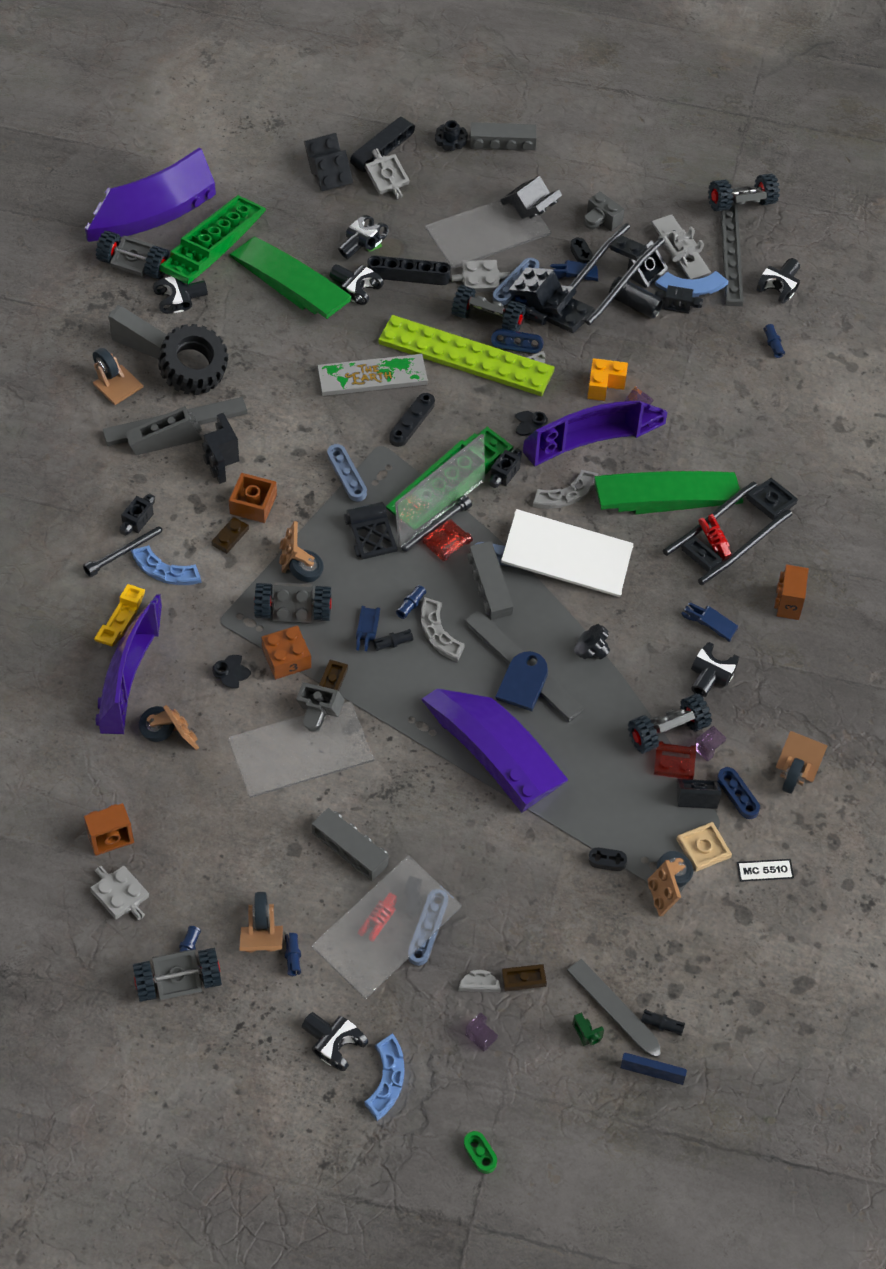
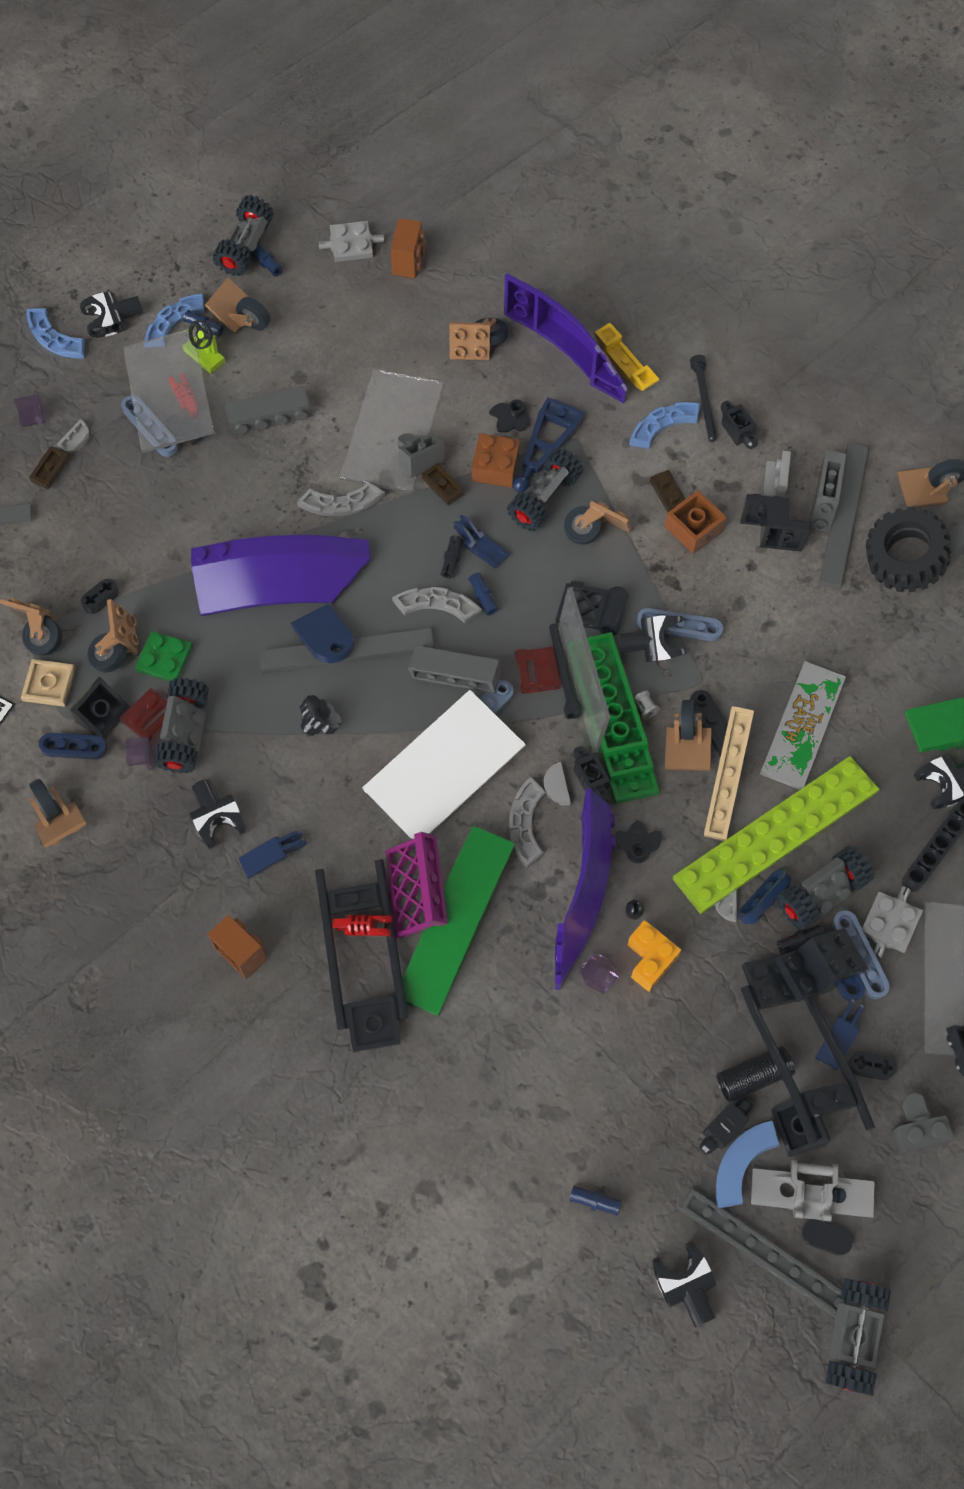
camera: 125 degrees right, 10 degrees up
none -> medium nougat plate [87,599,139,673]
none -> green plate [135,631,193,681]
none -> medium blue tile [144,293,205,349]
none -> piece [183,320,226,374]
none -> light grey tile [297,481,385,516]
none -> magenta fence [386,831,448,939]
none -> dark blue plate [513,397,584,493]
none -> light grey tile [543,762,571,805]
none -> black connector [619,616,687,662]
none -> black hinge [625,900,644,920]
none -> light grey bush [634,691,660,720]
none -> medium nougat plate [665,700,711,771]
none -> tan plate [704,706,754,841]
none -> light grey bracket [763,451,791,498]
none -> black tile [801,1220,853,1256]

